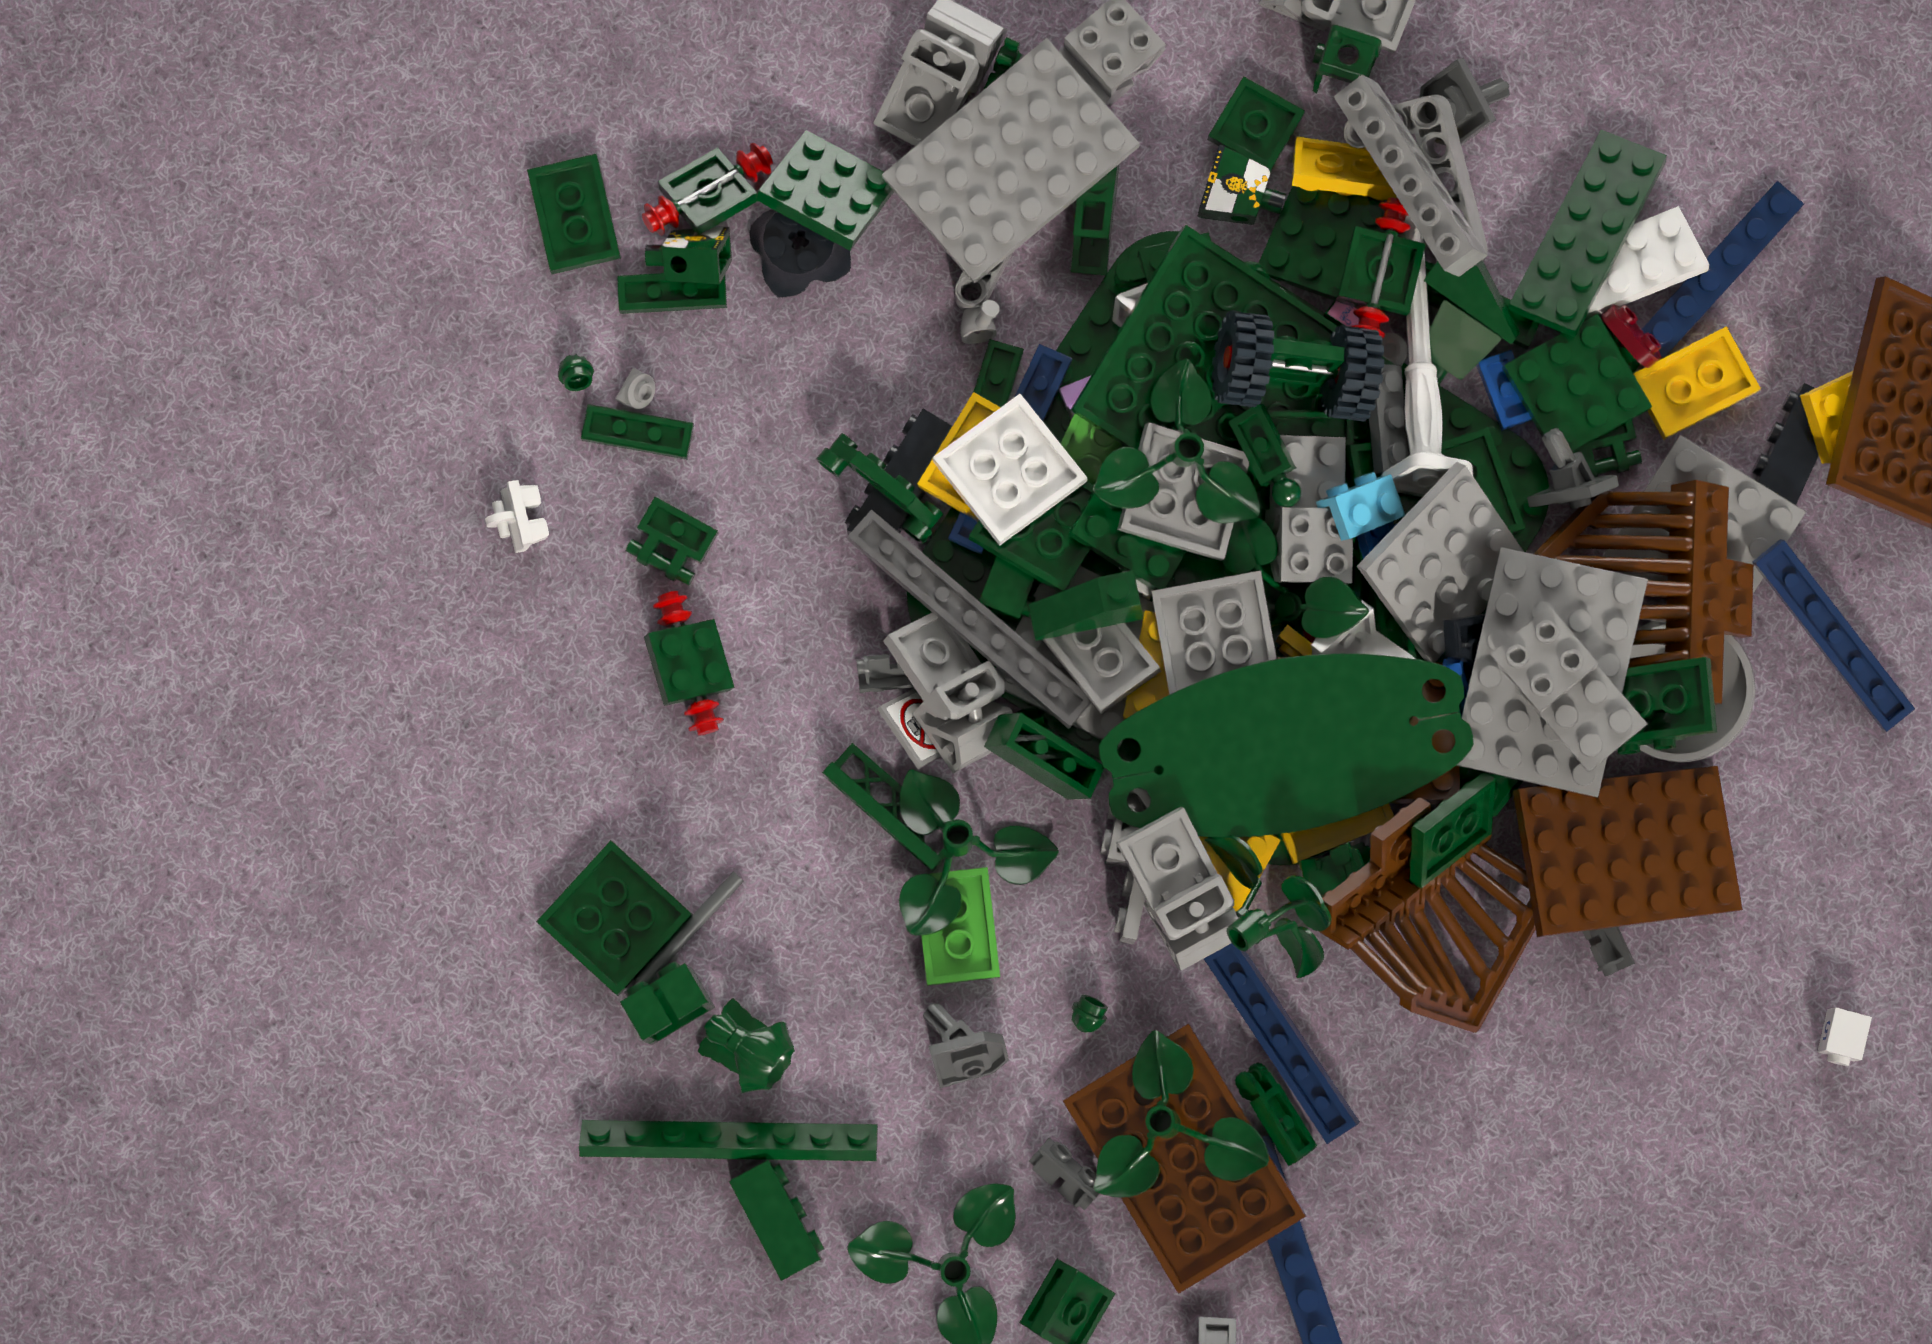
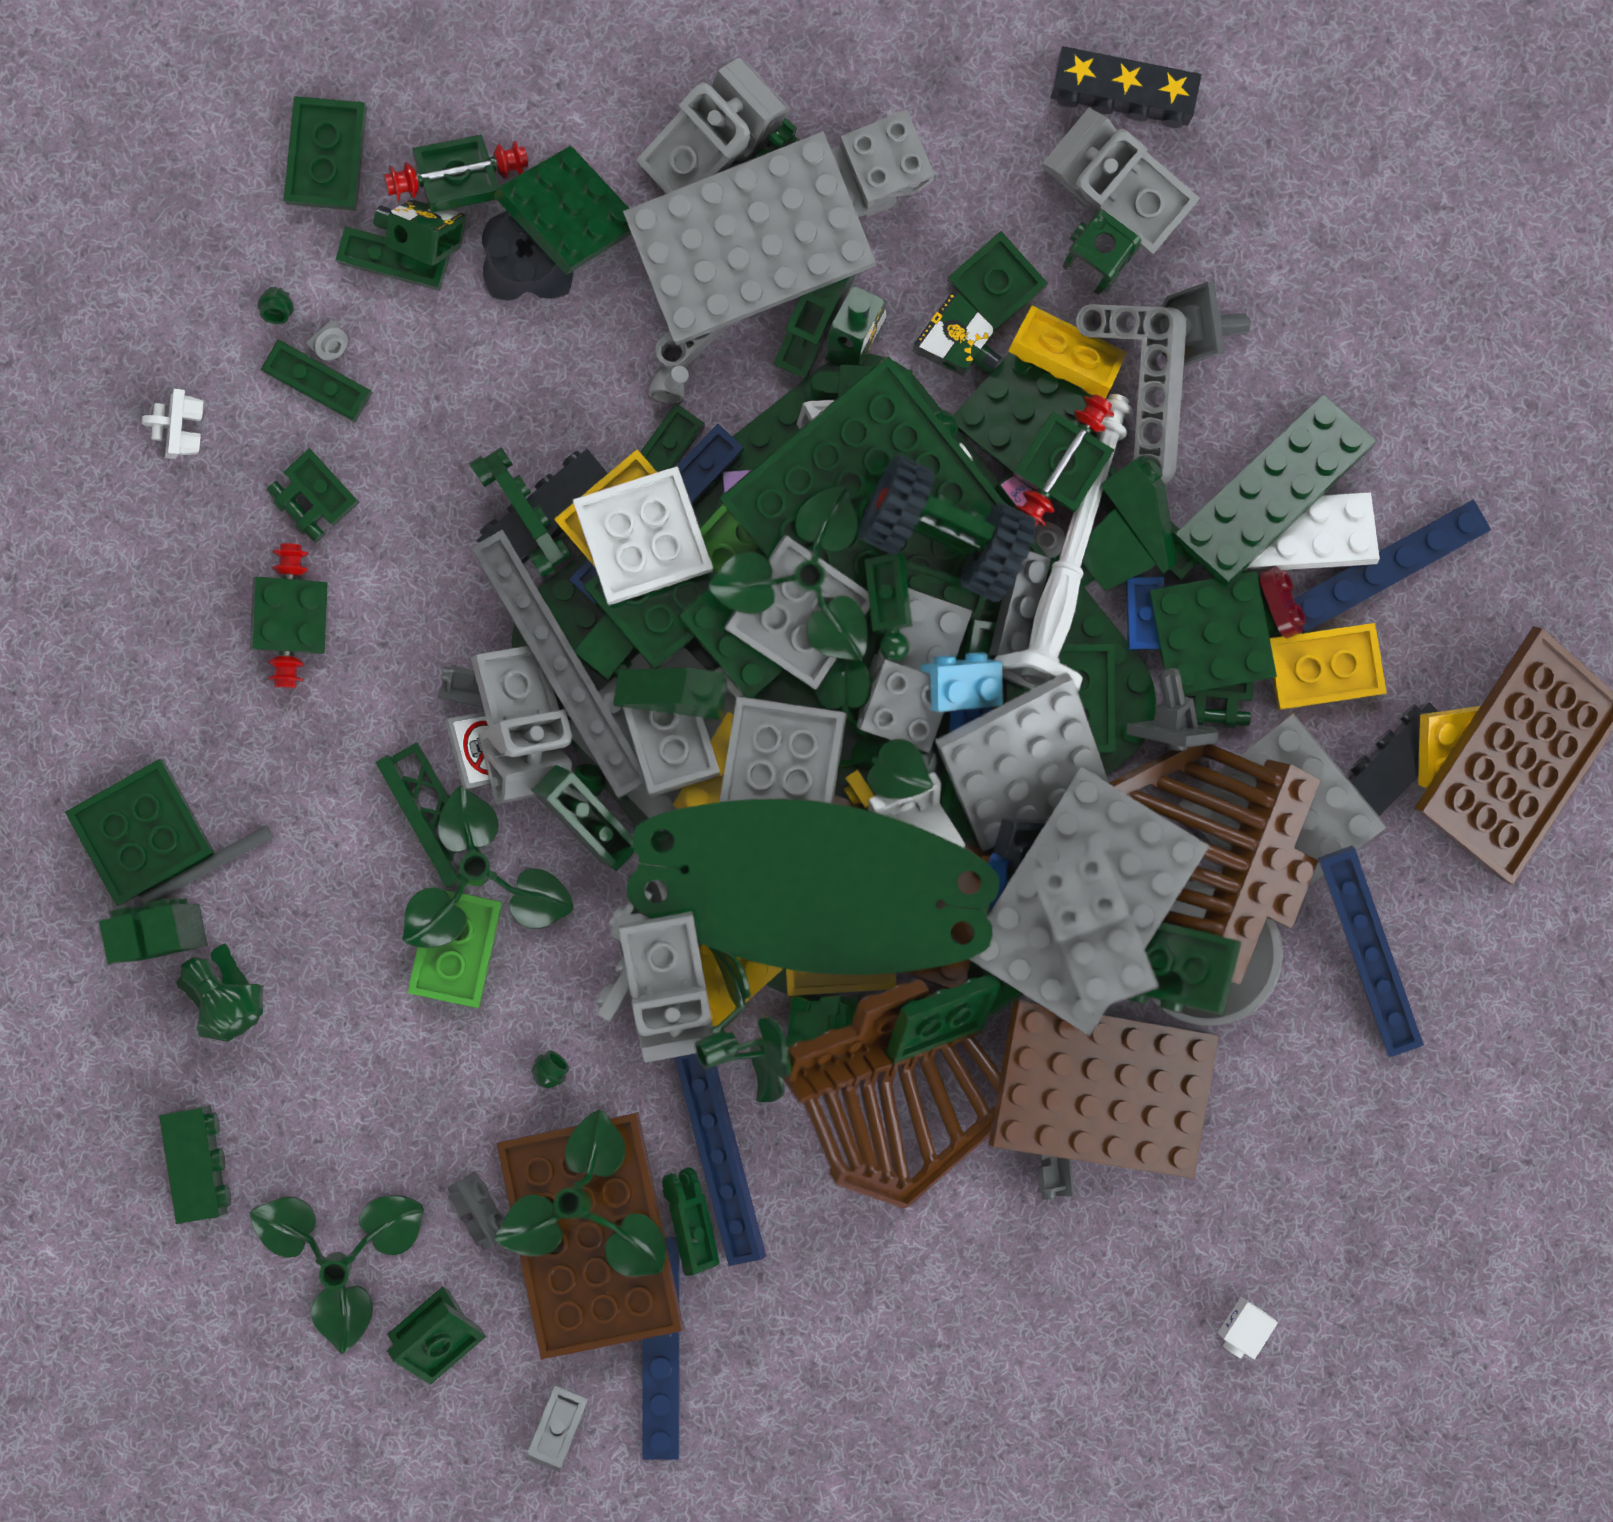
camera: 15 degrees right, 5 degrees up
dark green plate [579,1120,878,1161] -> none
dark grey piece [923,1003,1009,1088] -> none
light grey brick [1333,75,1488,277] -> none
none -> dark green torso [825,286,886,366]

